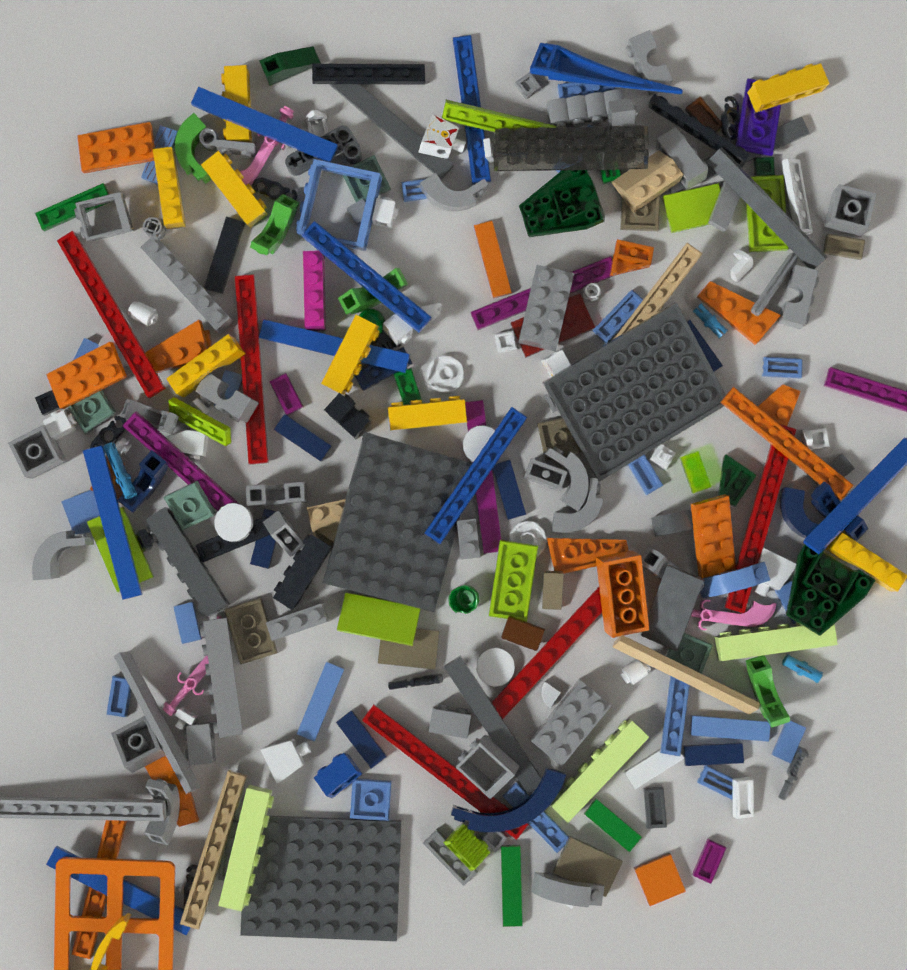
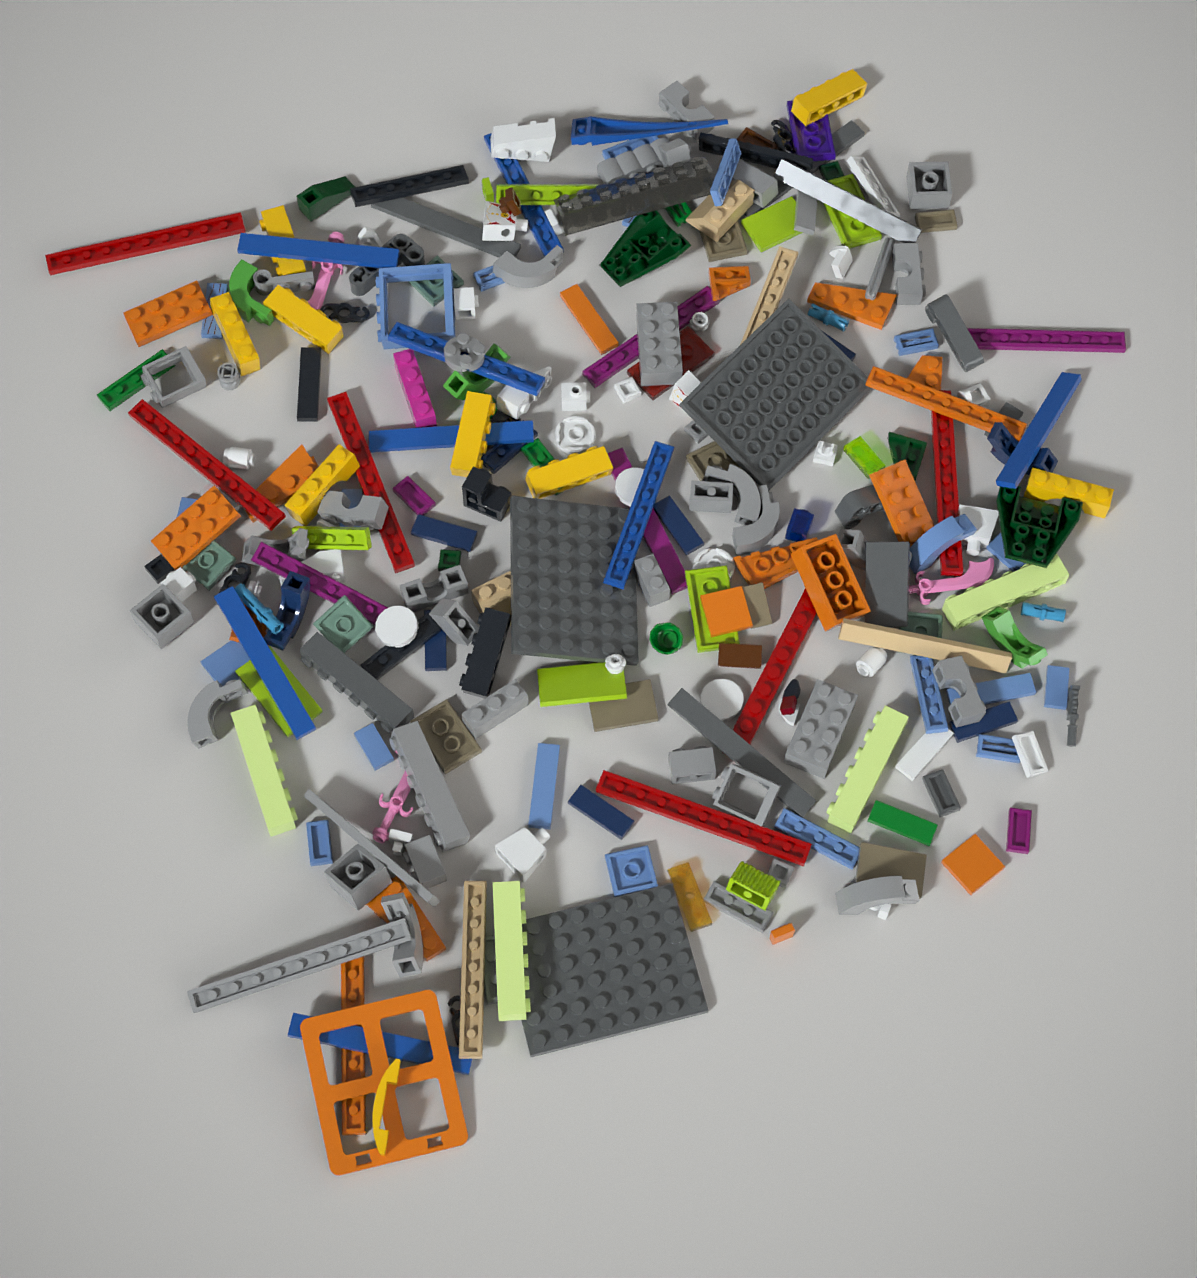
camera: 25 degrees left, 20 degrees down
black plate [136,528,154,552] -> none
light grey brick [140,235,234,335] -> none
bright green arch [250,194,299,256] -> none
blue brick [314,753,363,799] -> none
light grey tile [347,199,365,225] -> none
black piece [388,674,443,690] -> none
dark blue arch [451,767,566,832] -> none
green tile [501,845,523,927] -> none
light grey tile [515,72,541,99] -> none
medium blue tile [593,290,643,344] -> none
medium blue tile [628,454,663,495] -> none
dark blue arch [780,487,819,538] -> none
none -> red plate [45,212,246,276]
none -> yellowish green brick [231,705,298,837]
none -> dark green tile [438,549,462,571]
none -> light grey plate [444,333,485,372]
none -> lime tile [481,177,494,202]
none -> white wedge [490,118,556,162]
none -> reddish brown tile [499,187,521,216]
none -> white brick [561,382,590,411]
none -> white plate [605,654,626,674]
none -> clear yellow tile [667,862,712,932]
none -> orange tile [700,586,753,637]
none -> medium blue tile [710,138,741,206]
none -> orange tile [769,923,795,945]
none -> piece [780,679,801,715]
none -> clear blue brick [785,508,814,542]
none -> dark grey beam [925,294,984,372]
none -> light grey arch [932,655,986,727]

